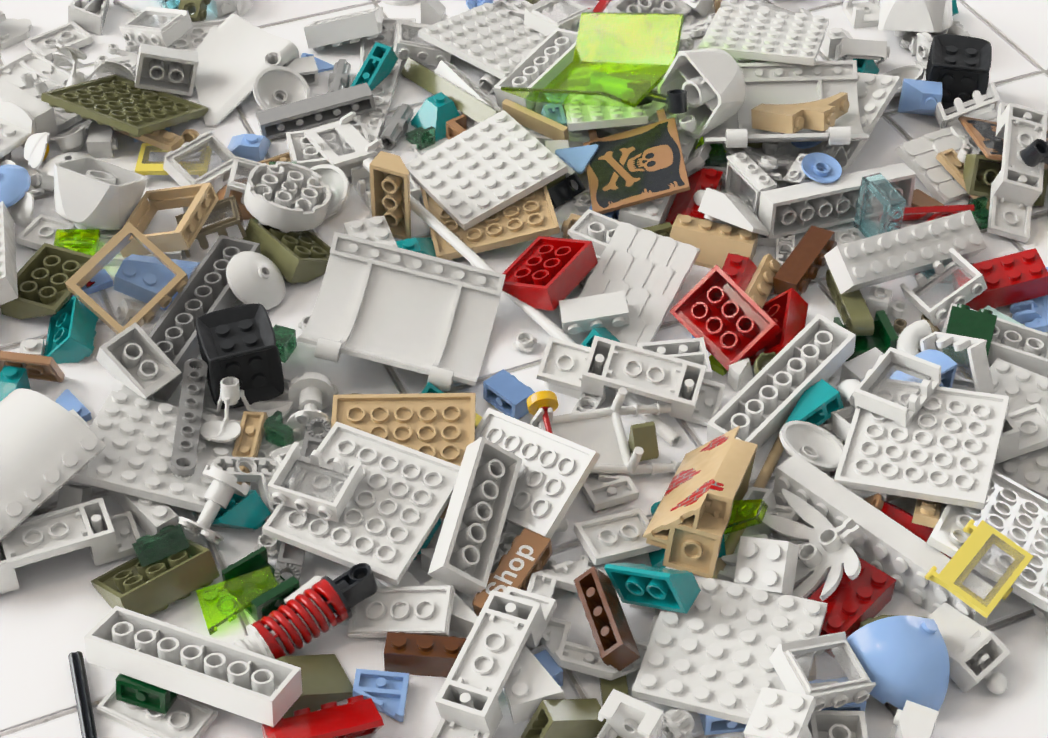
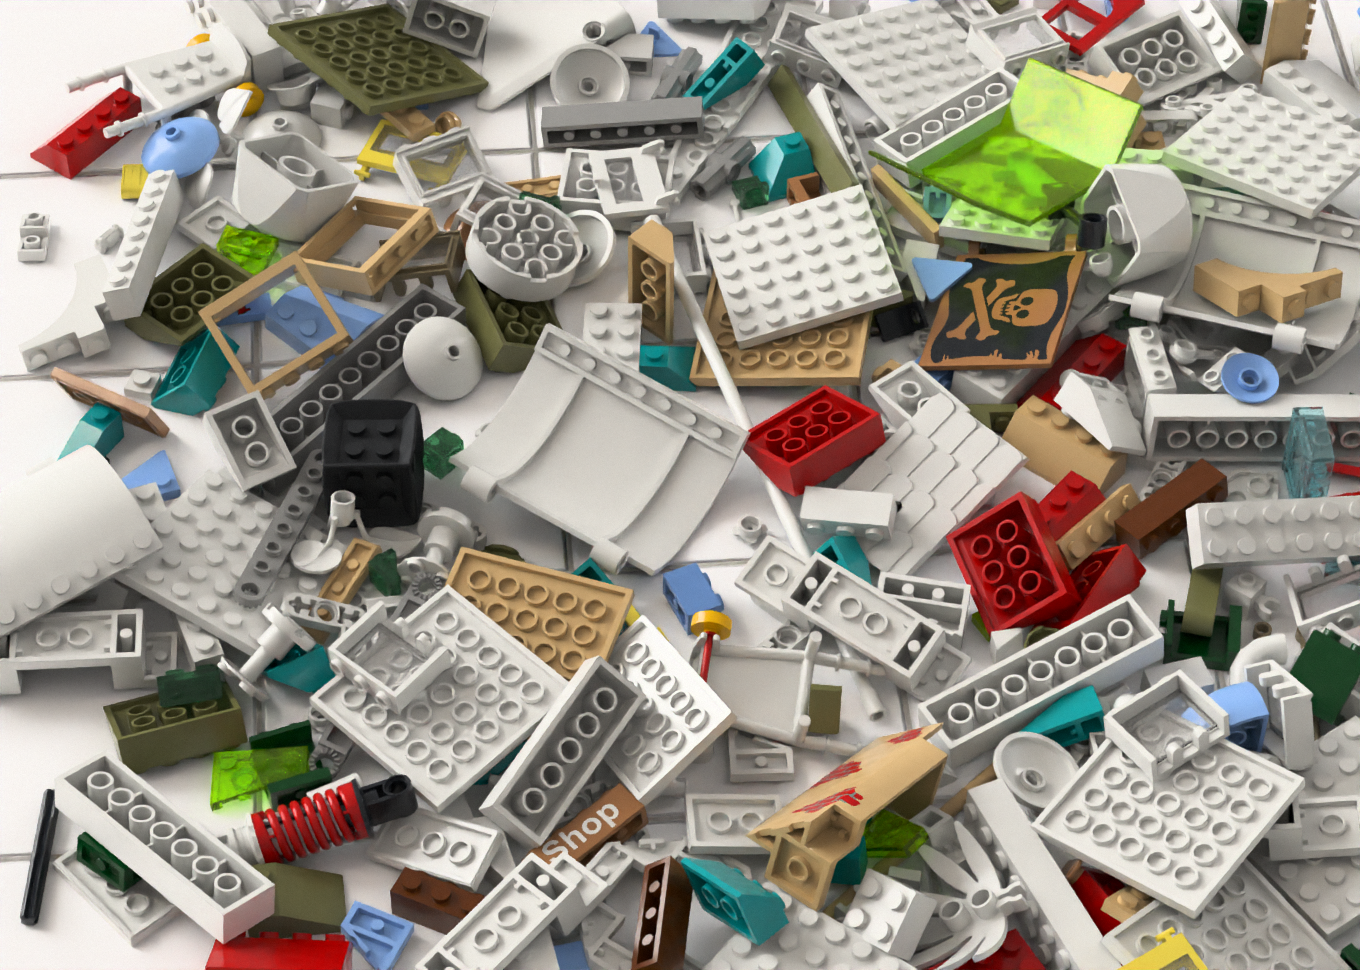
camera: 20 degrees right, 5 degrees up
white bracket [116,298,147,327] -> none
light blue slope [222,134,271,162] -> none

